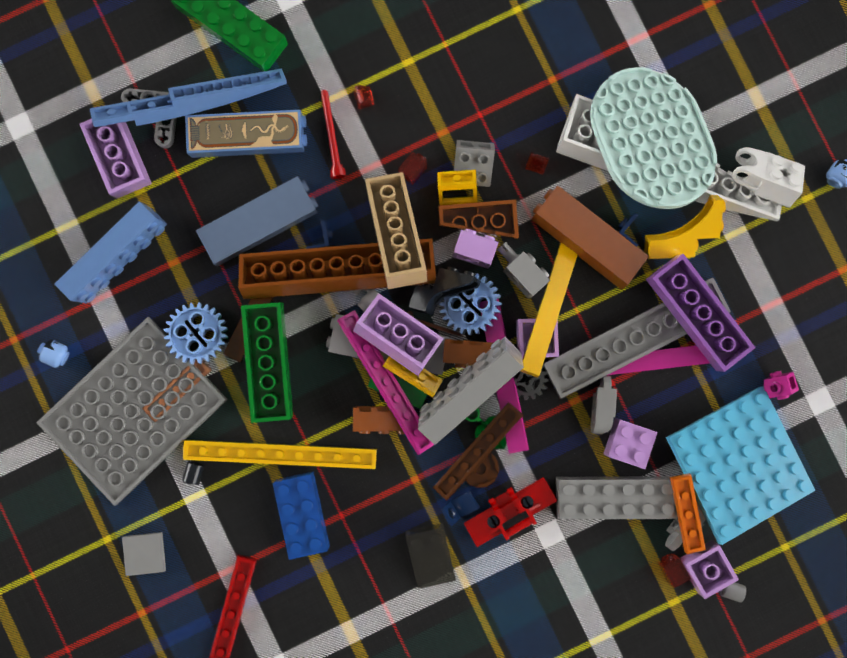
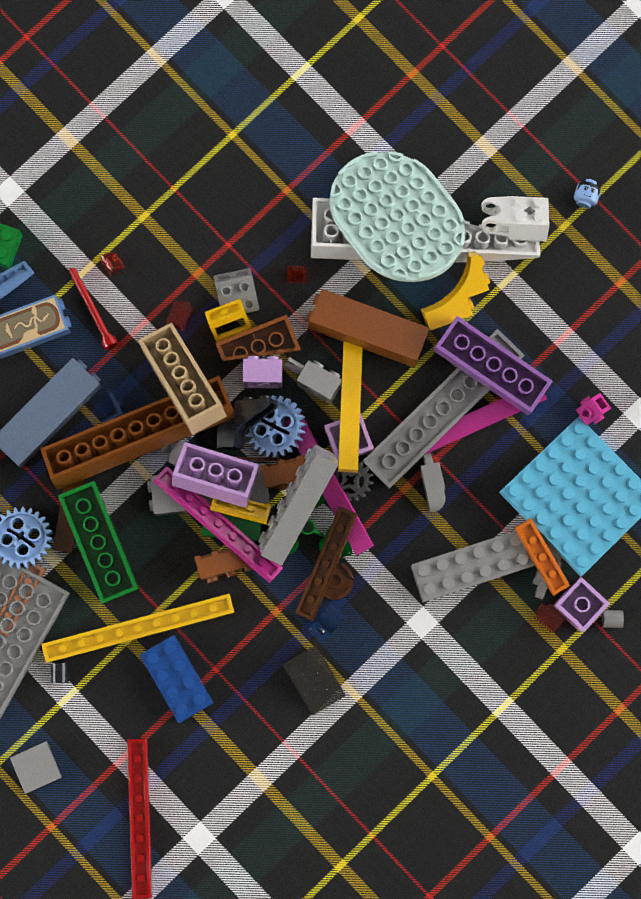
camera: 20 degrees left, 5 degrees down
red piece [464,477,557,547] -> none
lavender brick [603,418,657,469] -> none
dark blue bracket [618,213,638,247] -> none

